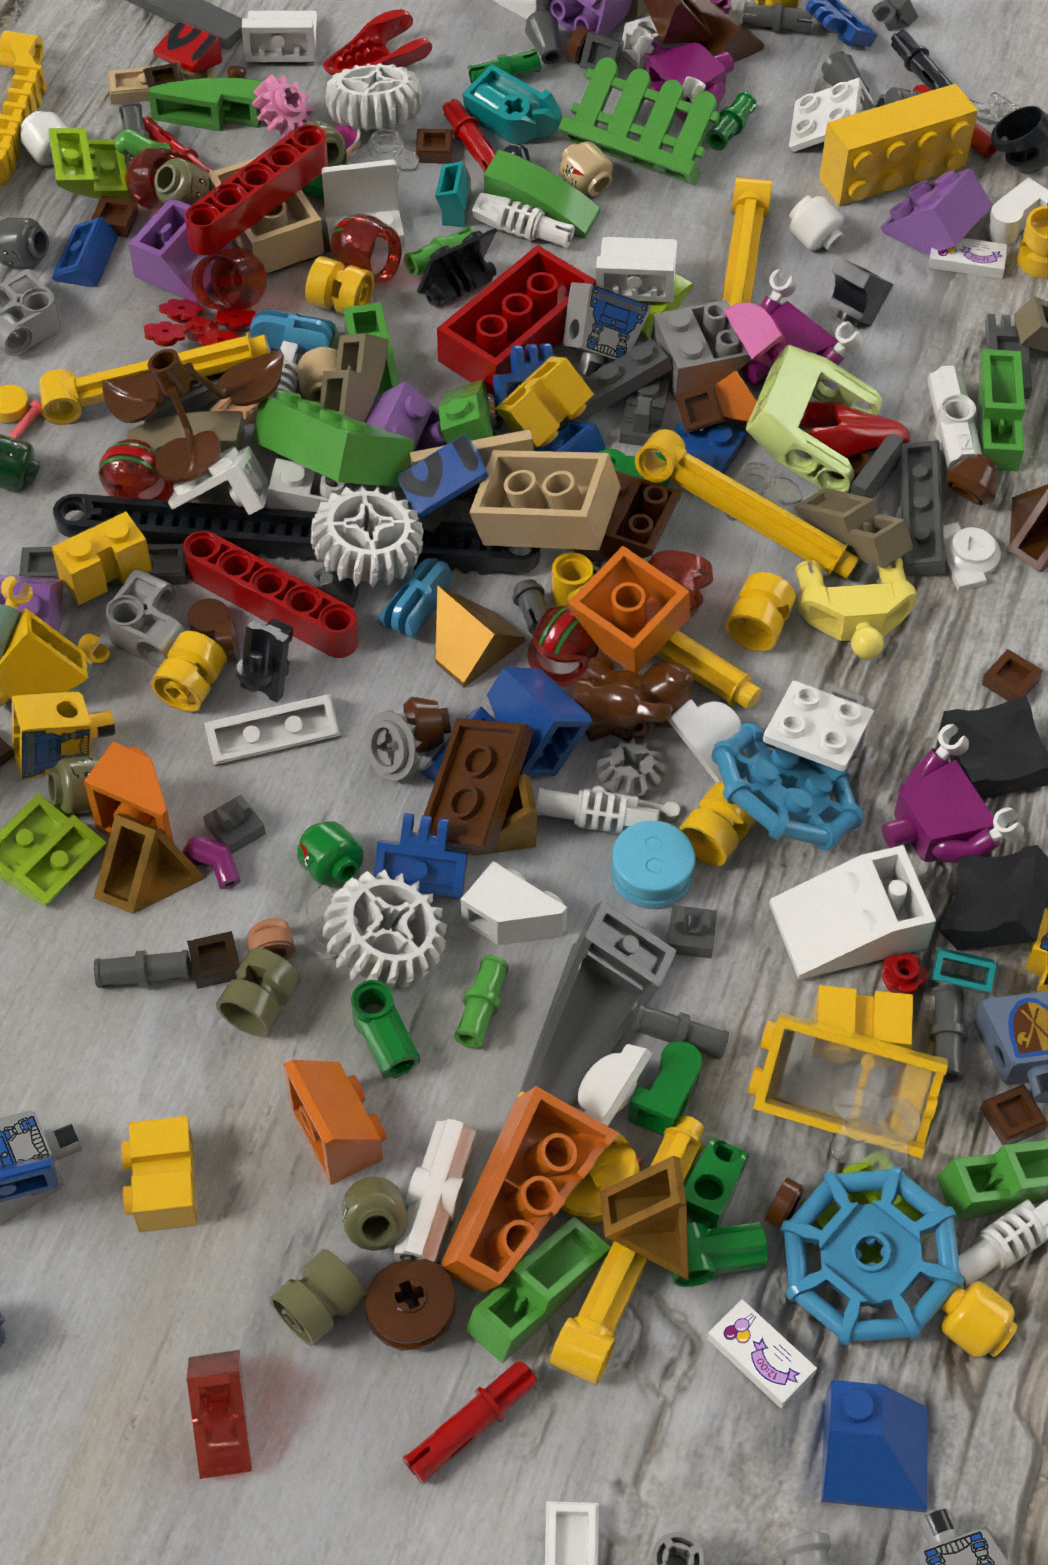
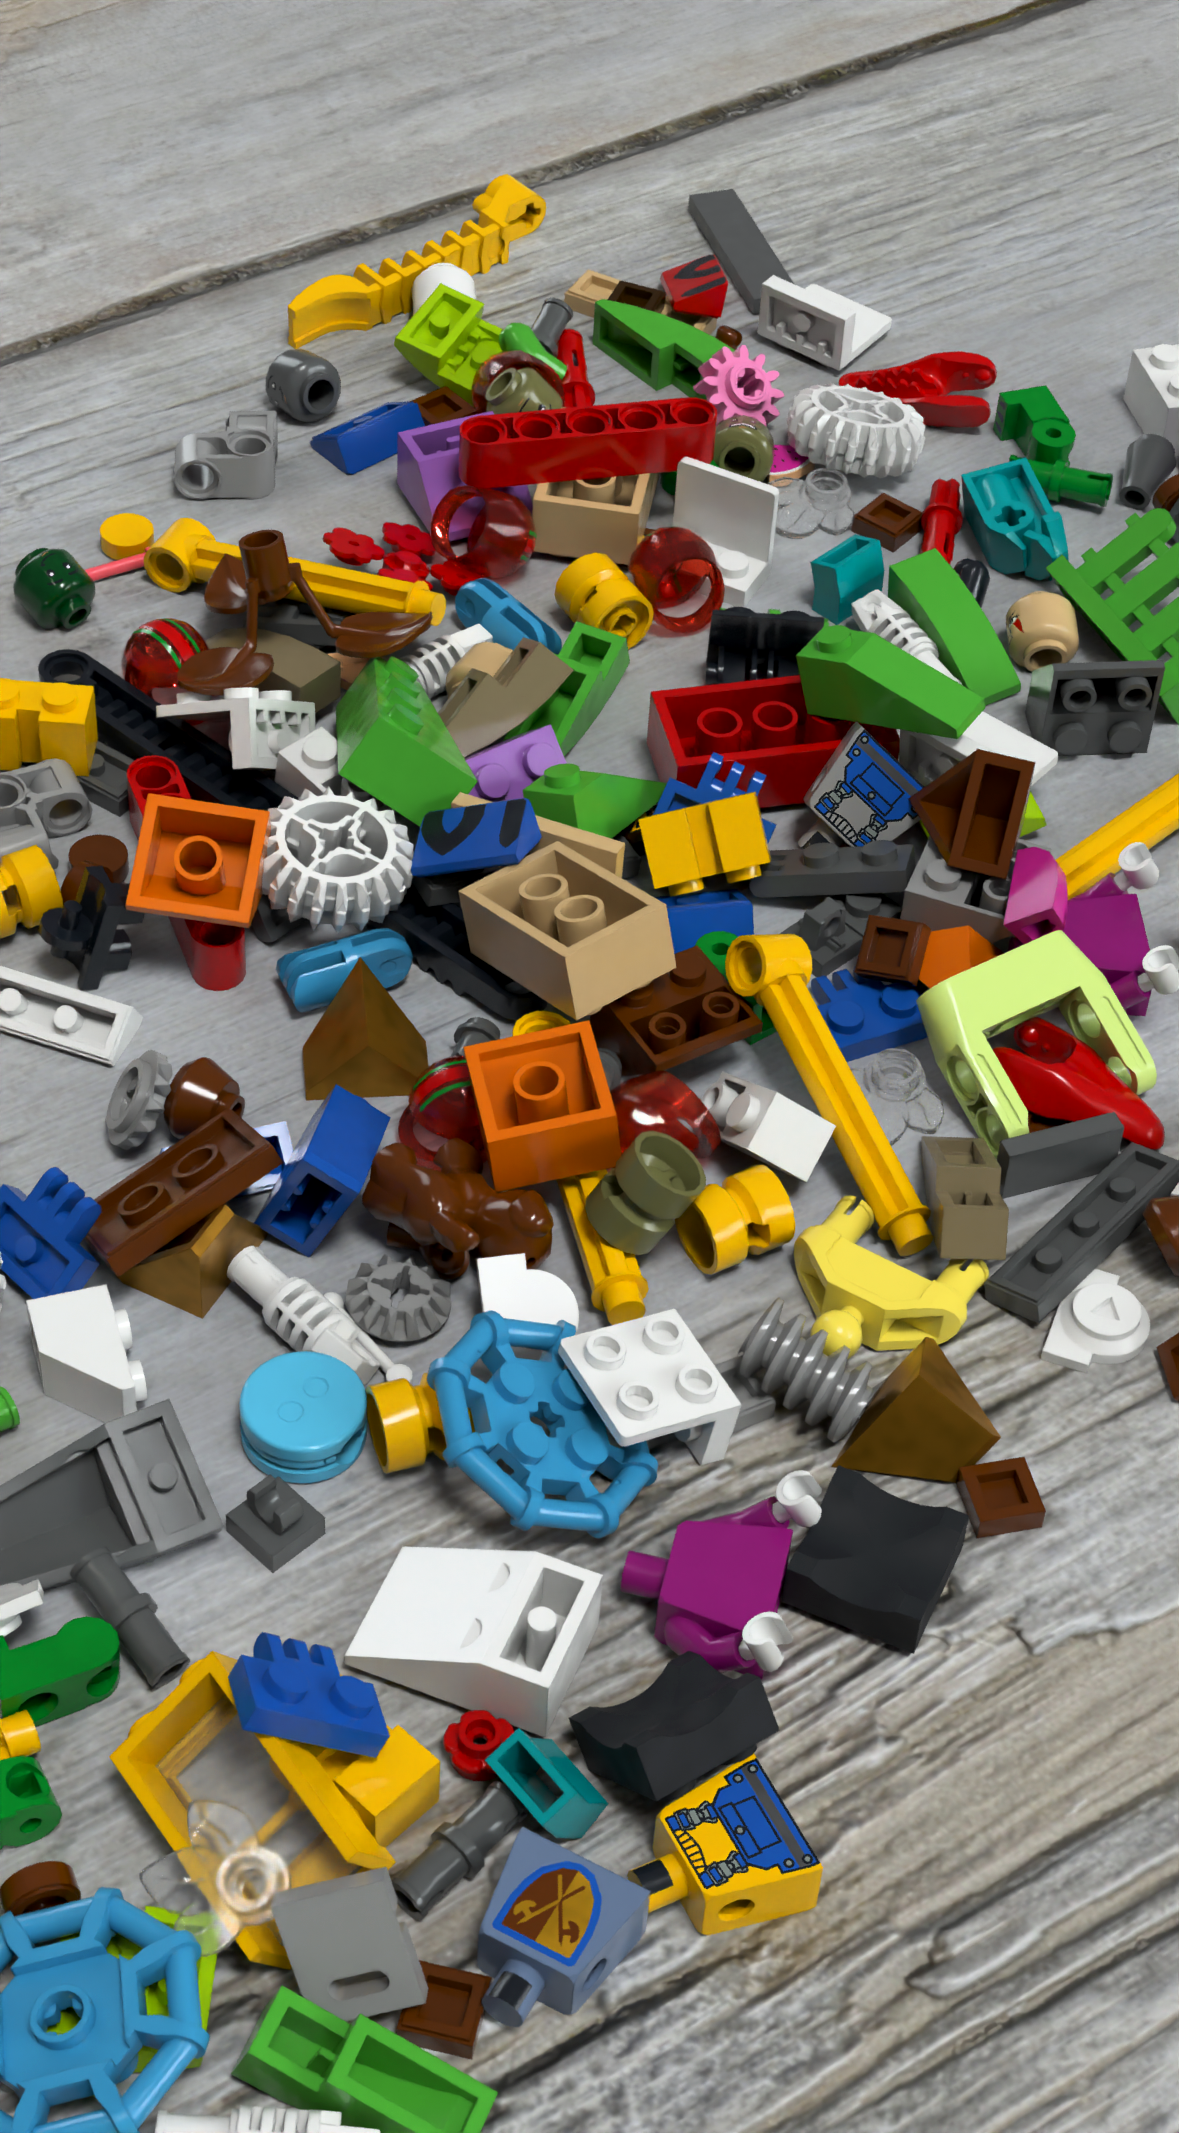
camera: 35 degrees right, 10 degrees down
none -> orange slope [125,793,271,928]
none -> blue hinge [228,1632,390,1758]
none -> light grey piece [270,1867,429,2021]
none -> olive wheel [585,1131,706,1255]
none -> white slope [693,1071,836,1182]
none -> light grey piece [738,1297,888,1442]
none -> bright green slope [796,625,985,739]
none -> pearl gold slope [831,1337,1001,1483]
none -> reddish brown slope [908,749,1036,880]
none -> green leg [993,385,1076,467]
none -> dark grey slope [1025,660,1165,756]

